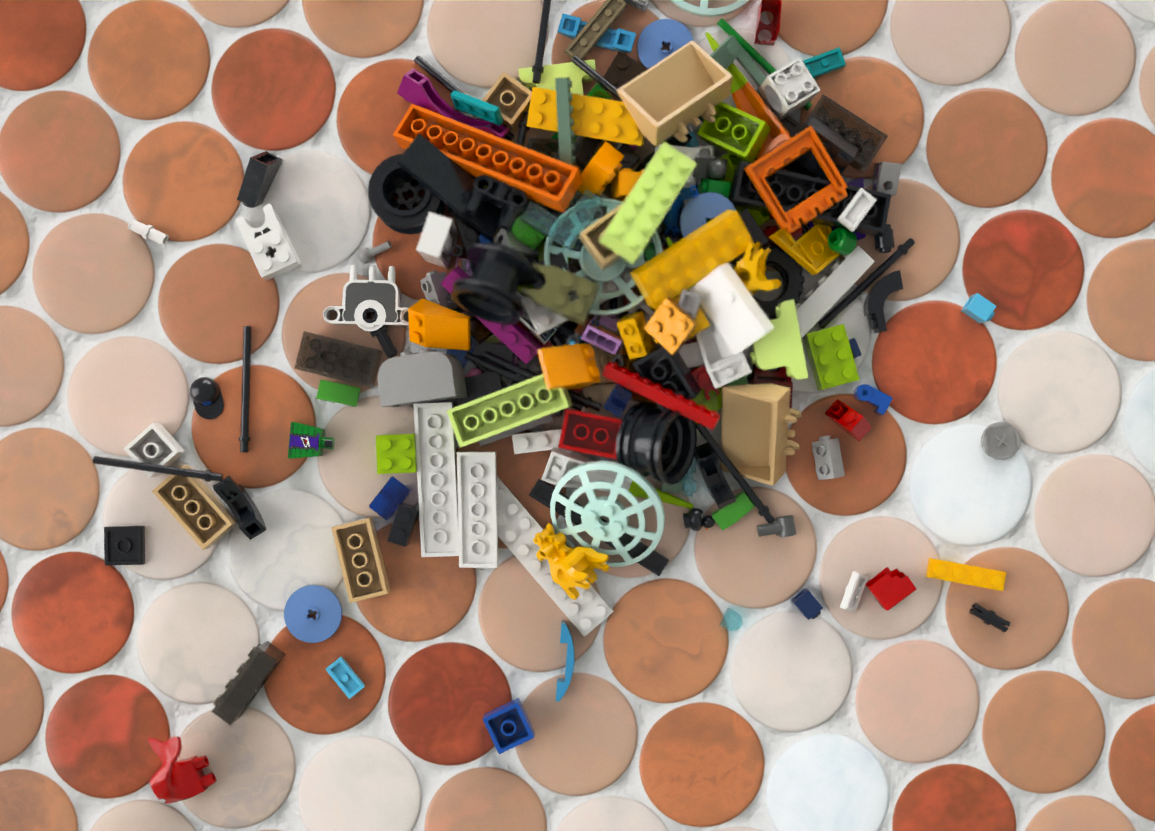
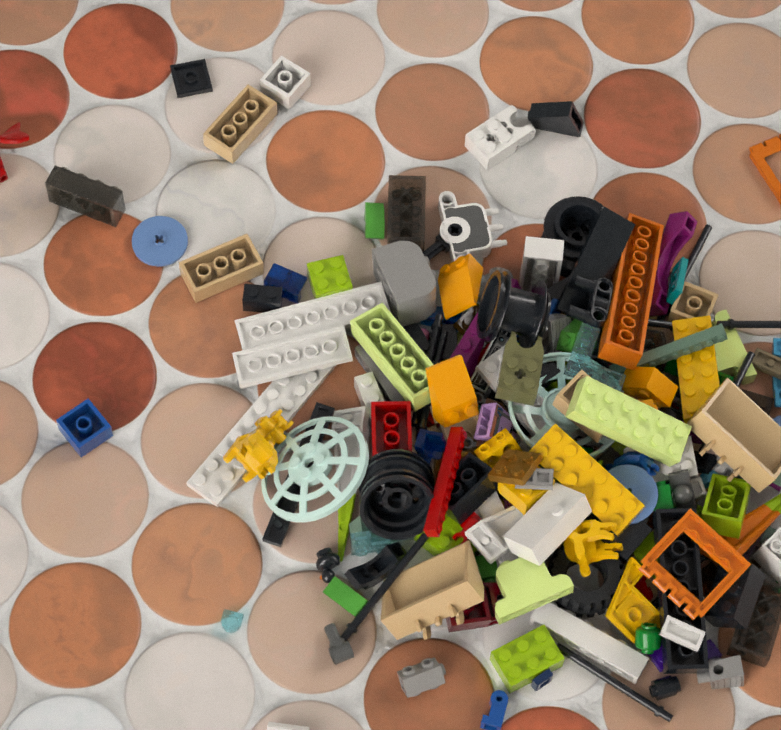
camera: 80 degrees right, 25 degrees down
black bar [93,456,223,482] -> none
white pin [128,219,169,245] -> none
black cap [190,377,224,419] -> none
black arch [213,476,267,540] -> none
black bar [238,326,251,452] -> none
torso [288,422,335,459] -> none
medium azure plate [325,656,365,699] -> none
light grey bar [358,241,392,263] -> none
dark azure slope [556,621,574,701] -> none
dark blue brick [791,588,823,620] -> none
red slope [825,399,872,442] -> none
black arch [864,270,903,333] -> none

